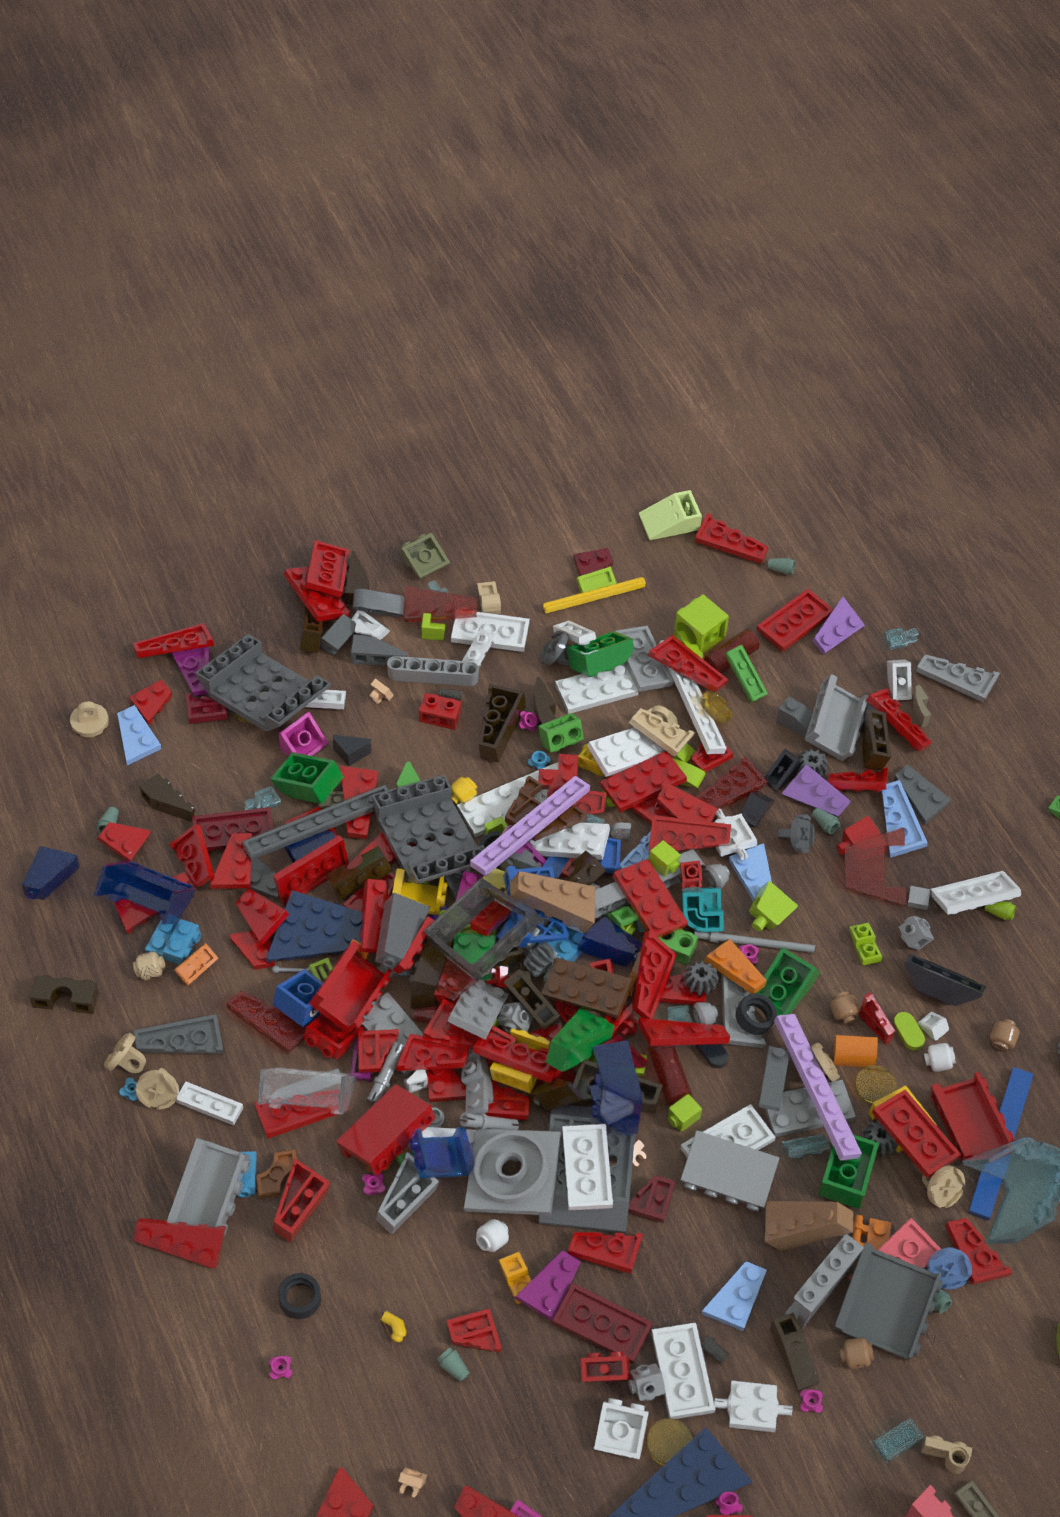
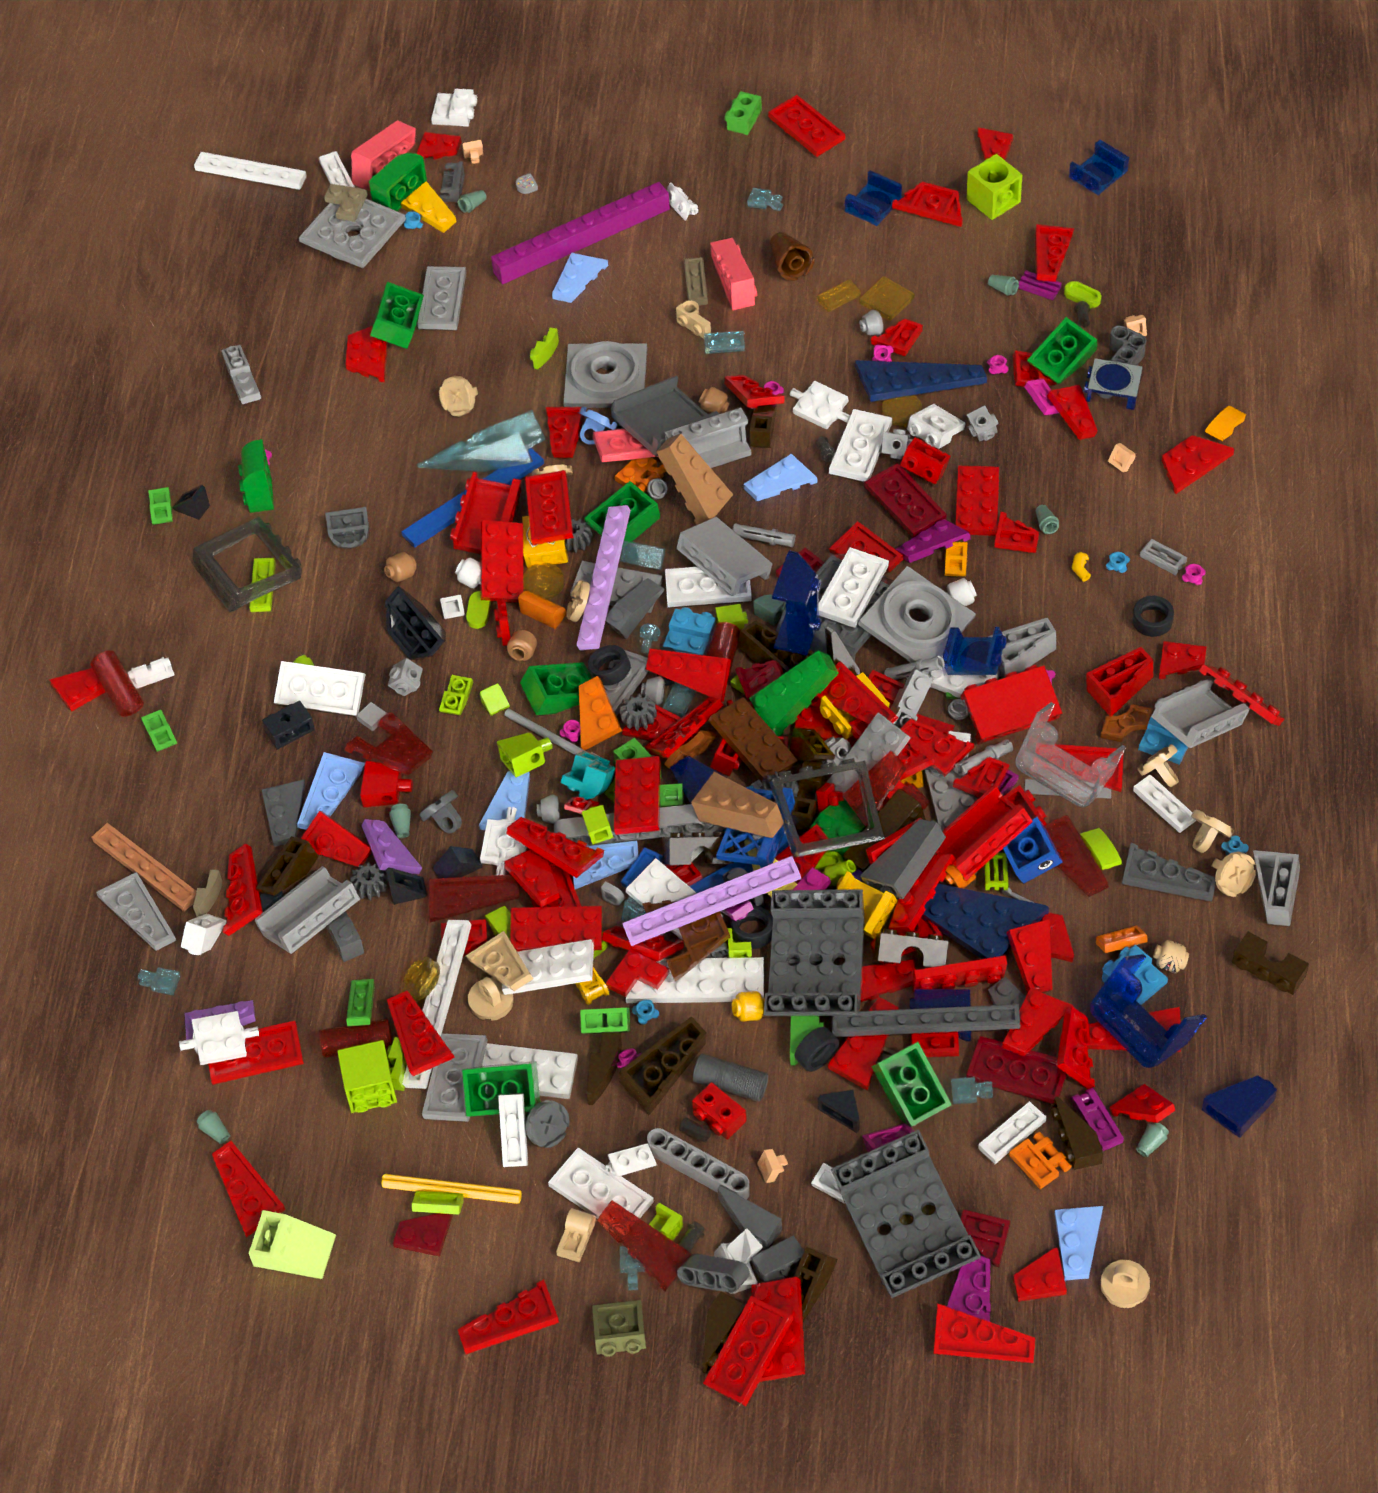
camera: 145 degrees left, 0 degrees up
none -> nougat plate [92,823,197,912]
none -> white plate [179,1011,259,1065]
none -> black brick [262,700,315,750]
none -> red wing [458,1279,559,1354]
none -> slope [480,683,510,716]
none -> red plate [481,520,523,603]
none -> light grey piece [564,341,647,408]
none -> clear light blue plate [640,623,661,654]
none -> dark azure plate [663,607,716,656]
none -> clear smoke pin [677,1222,705,1254]
none -> dark grey piece [693,1053,768,1102]
none -> red wing [724,375,785,408]
none -> light grey pin [732,523,795,547]
none -> sand green brick [753,595,787,626]
none -> black tyre [794,1027,839,1072]
none -> red plate [956,465,999,536]
none -> light grey brick [967,405,999,442]
none -> white plate [978,1101,1046,1164]
none -> orange plate [1009,1132,1071,1190]
none -> magenta plate [1070,1088,1124,1151]
none -> lime slope [1080,828,1122,870]
none -> dark azure plate [1106,552,1130,573]
none -> tan tile [1137,744,1179,787]
none -> light grey tile [1140,539,1187,575]
none -> red wing [1159,641,1207,679]
none -> light grey wedge [1253,850,1300,926]

